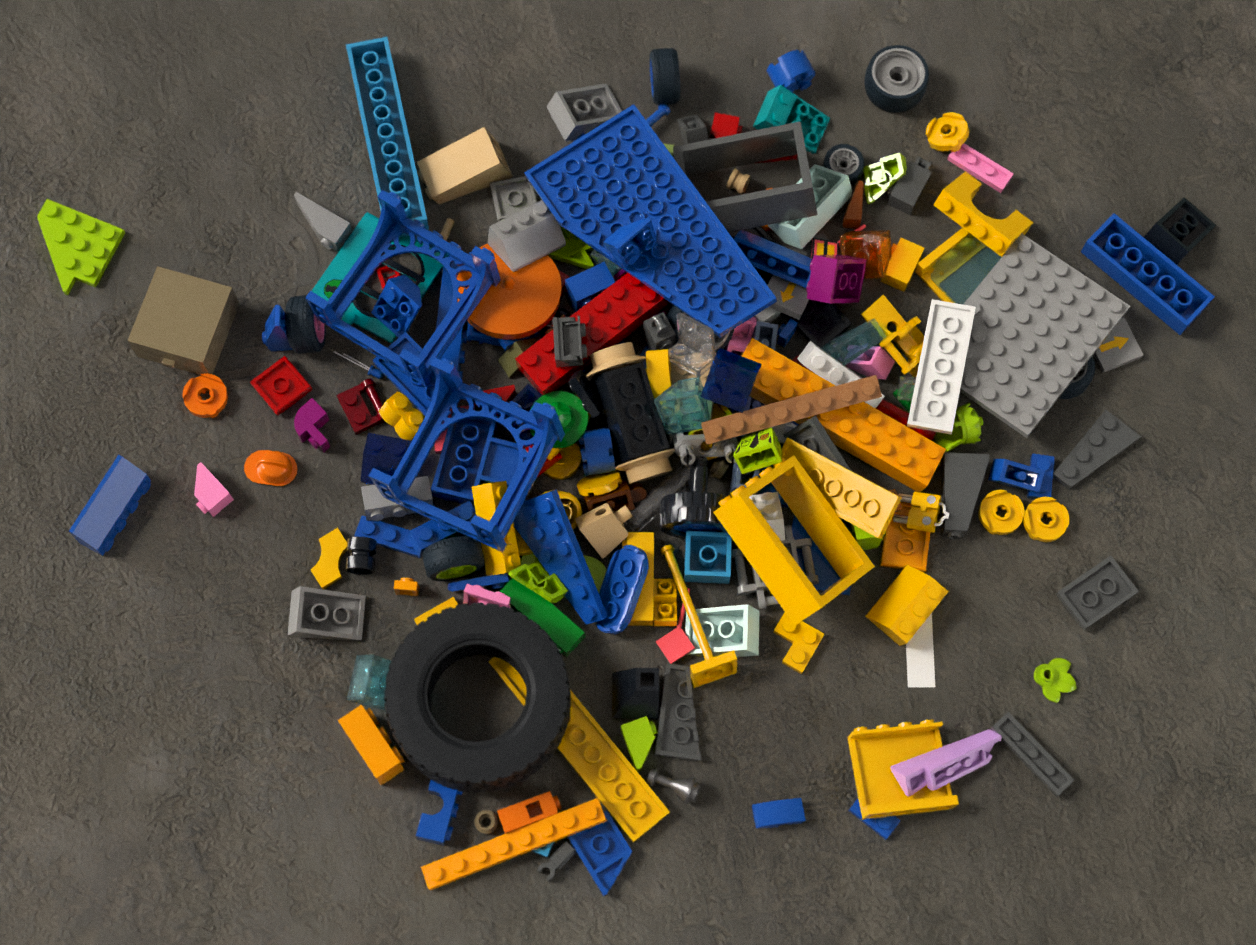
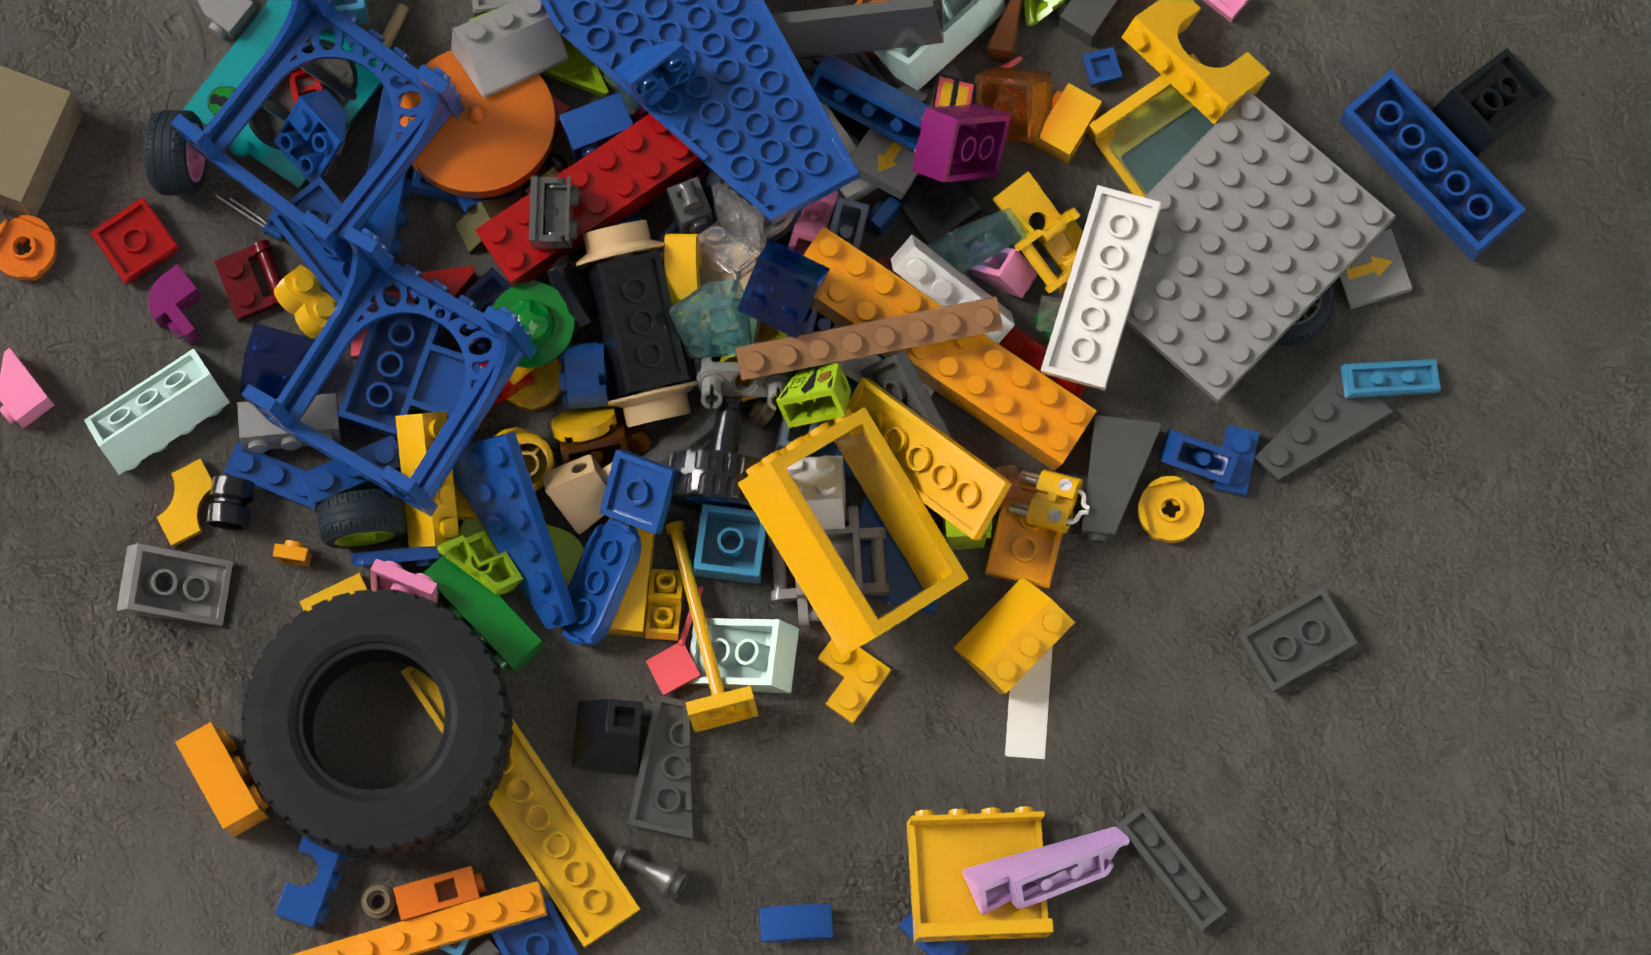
camera: 10 degrees right, 5 degrees up
orange piece [244,450,297,486] -> none
blue slope [262,305,292,352] -> none
clear light blue slope [347,654,391,710] -> none
lime slope [620,716,657,772] -> none
lime hat [934,403,984,452] -> none
yellow plate [1023,497,1069,542] -> none
lime plate [1033,658,1077,703] -> none
none -> light aqua slope [84,348,230,475]
none -> blue plate [599,449,678,534]
none -> blue plate [1082,47,1122,88]
none -> dark azure tile [1340,359,1441,399]

